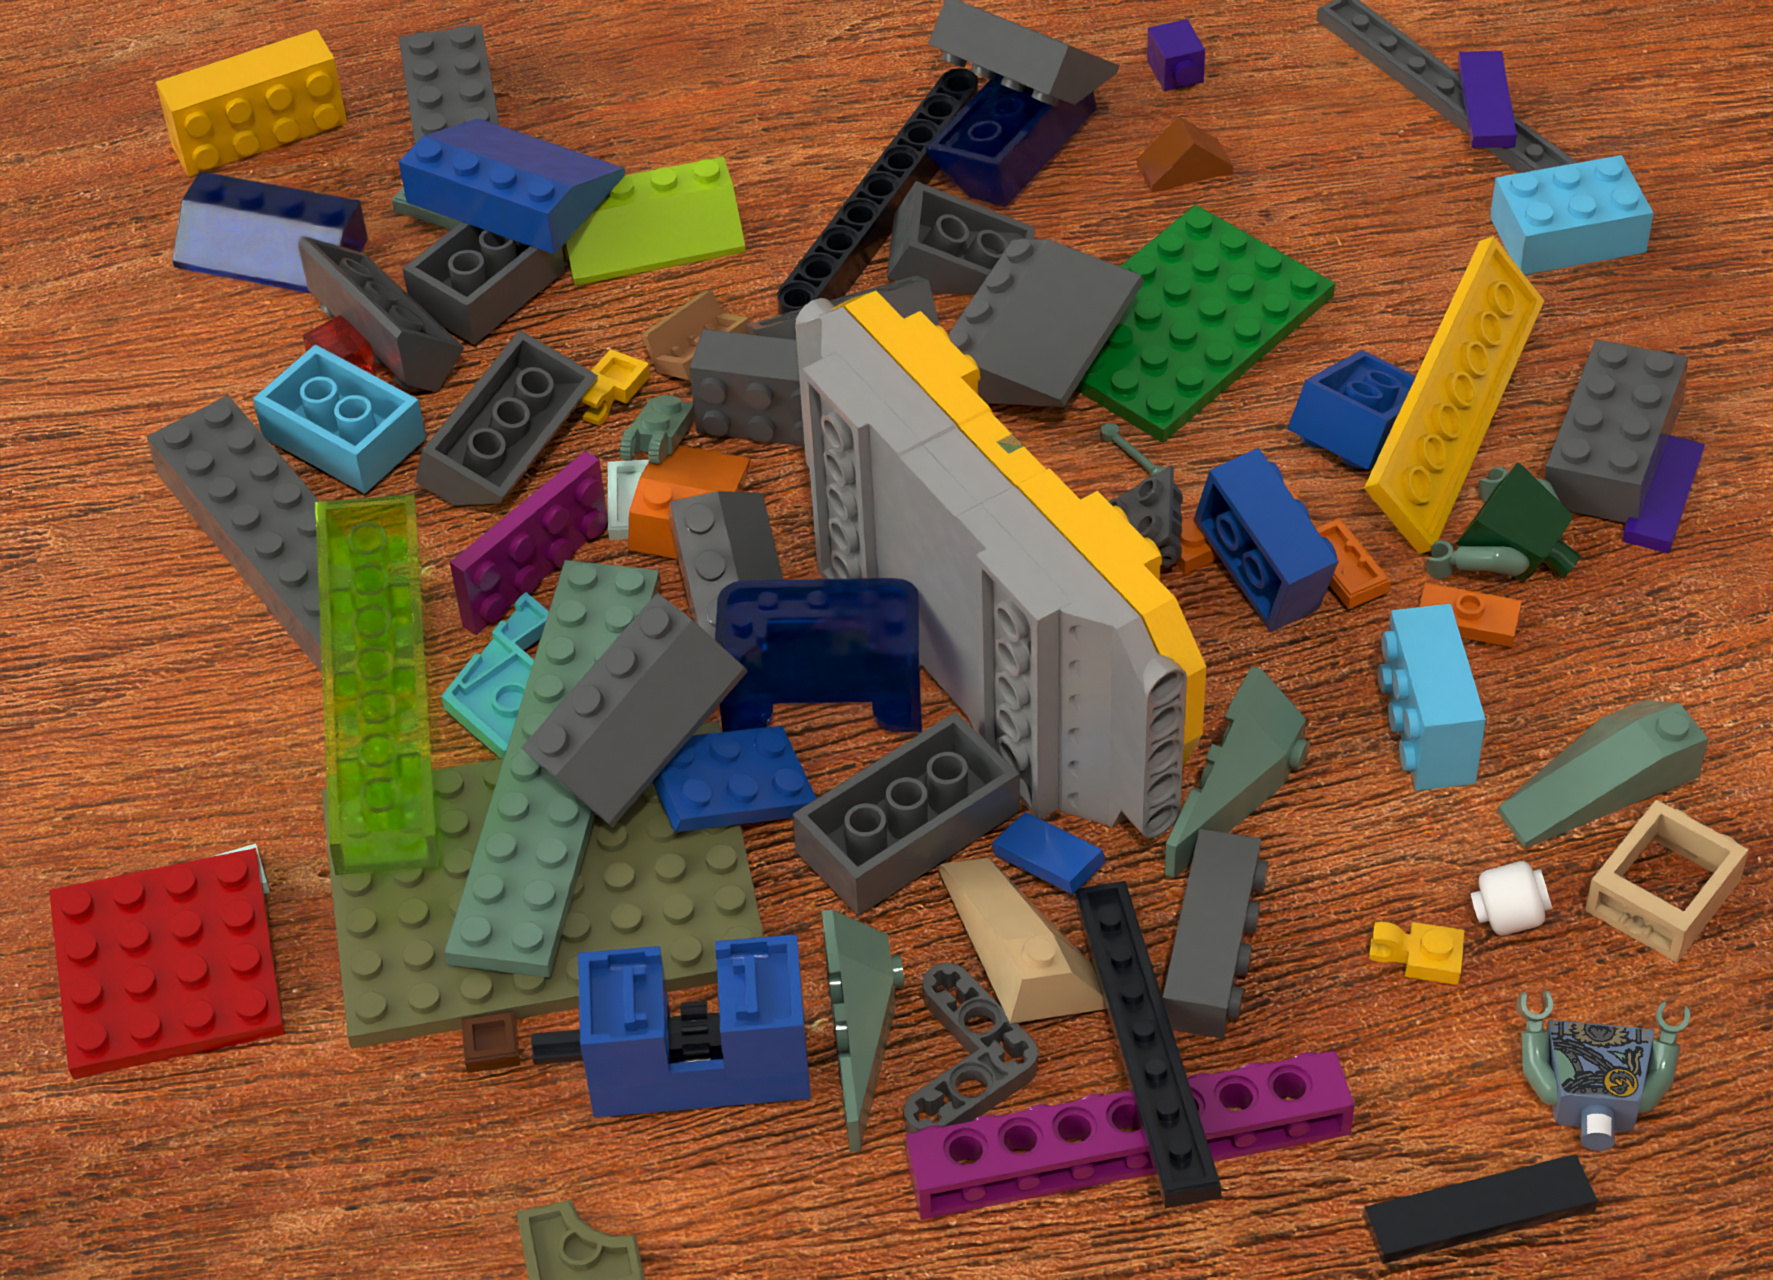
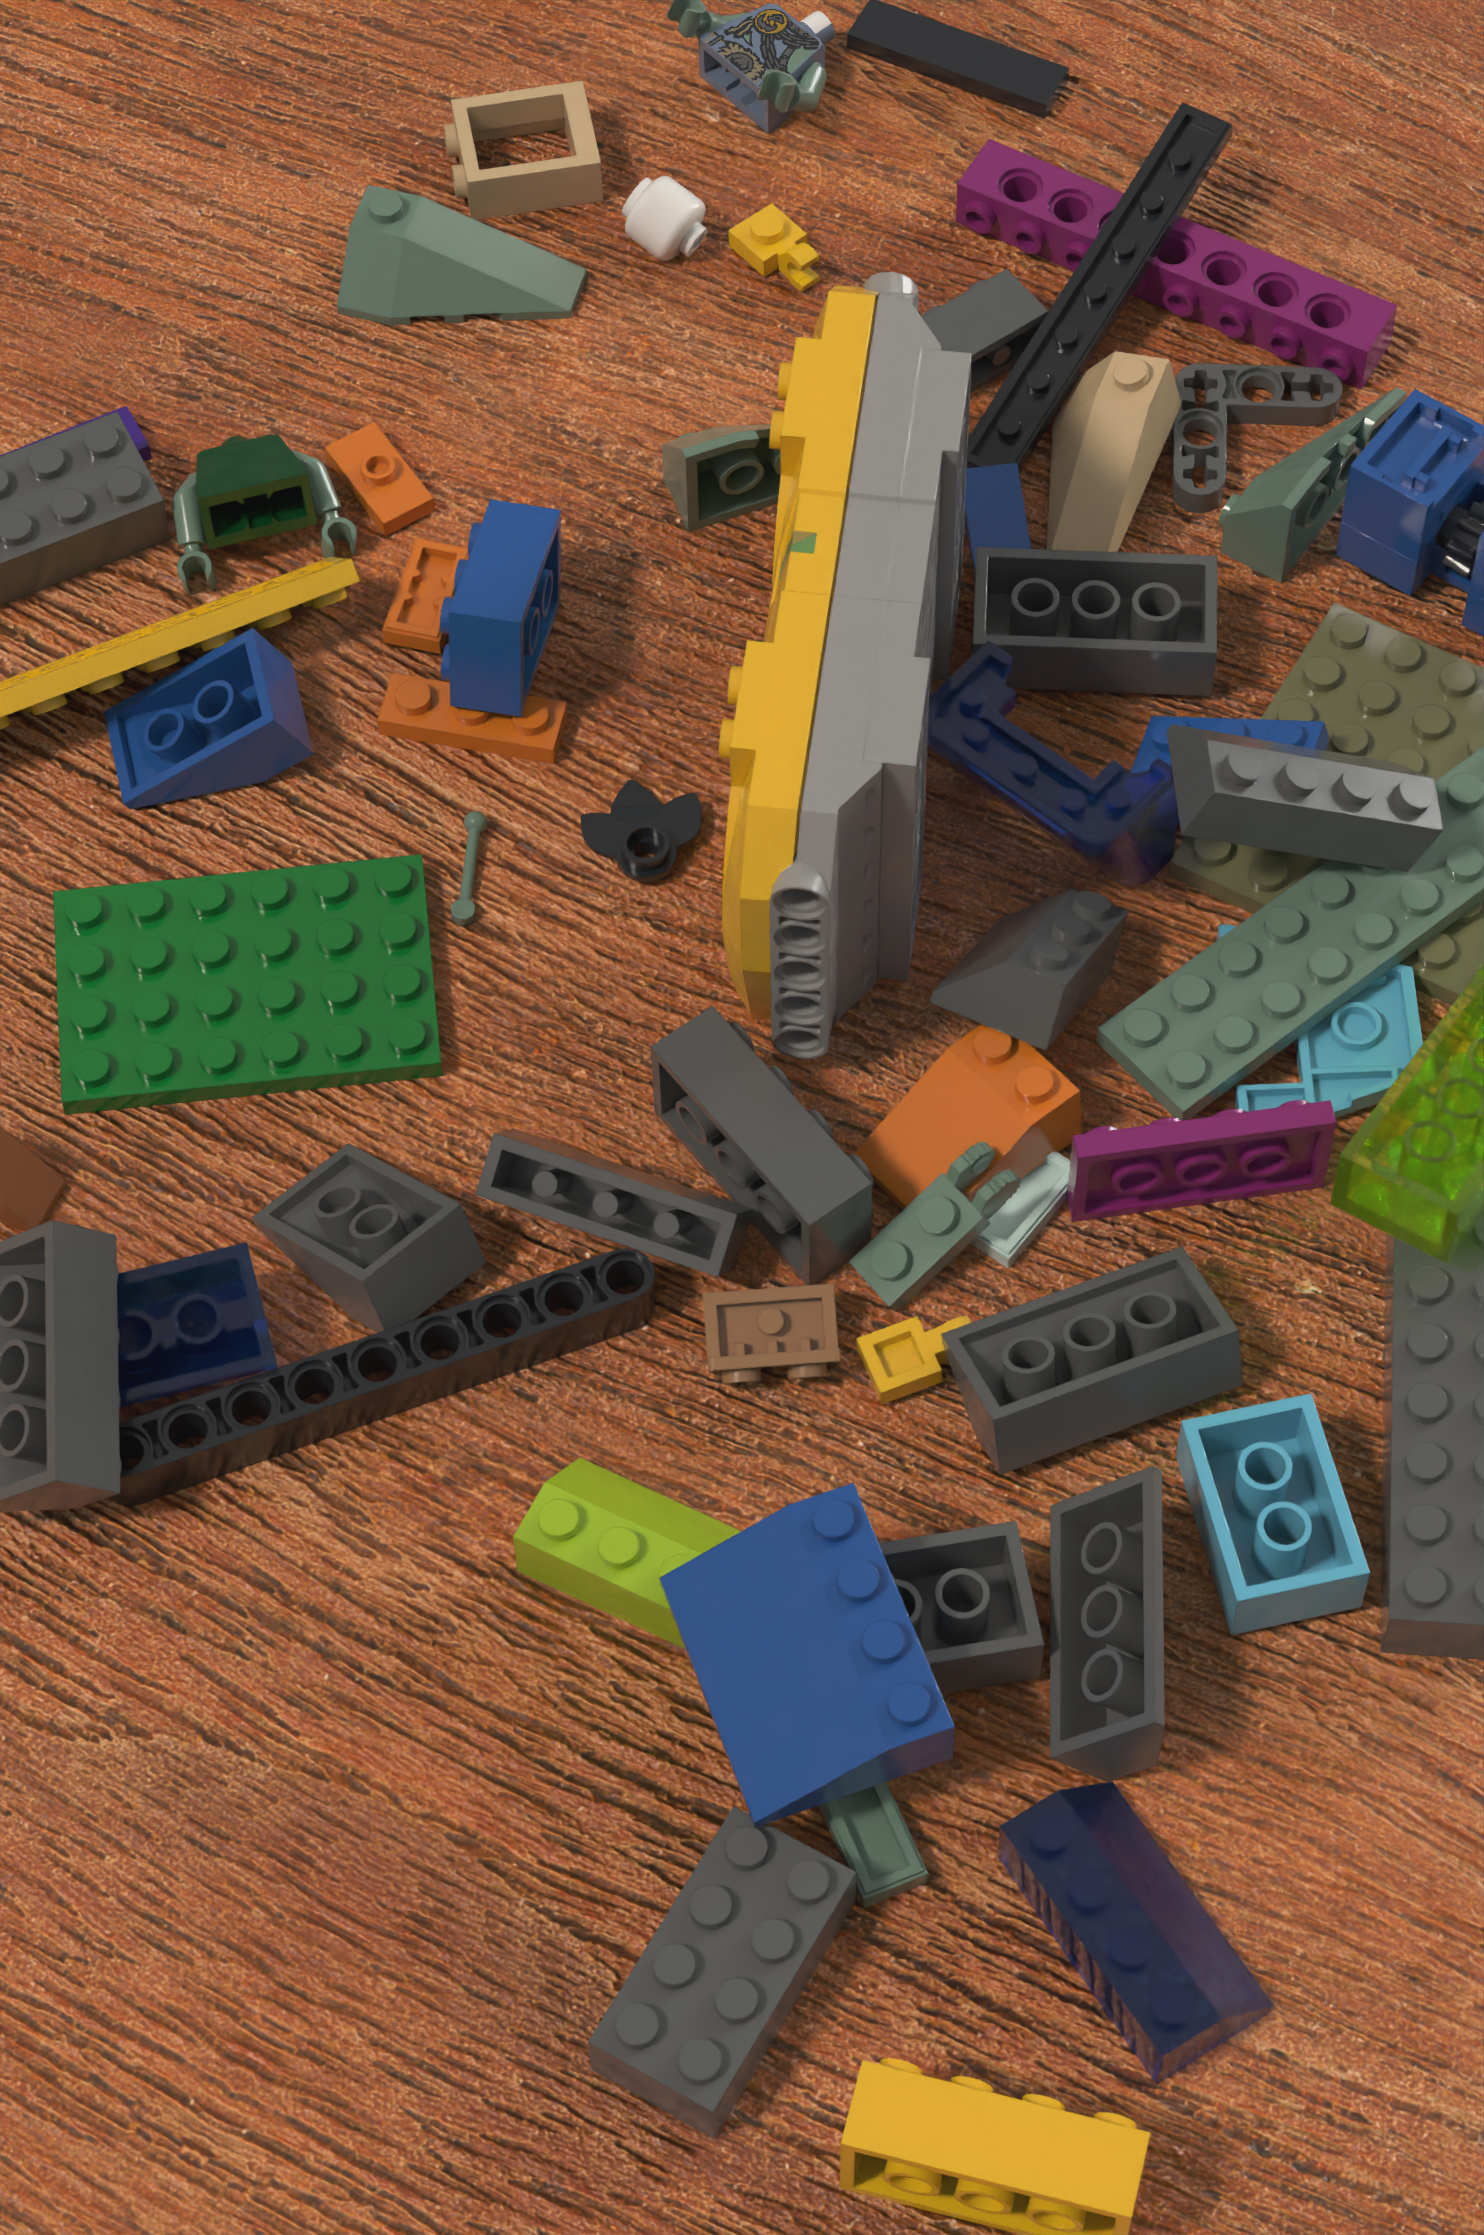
camera: 140 degrees left, 10 degrees up
clear red brick [302,315,377,376] -> none
dark grey slope [948,238,1144,407] -> none
dark grey hinge [1108,466,1183,566] -> none
medium azure brick [1377,604,1486,791] -> none

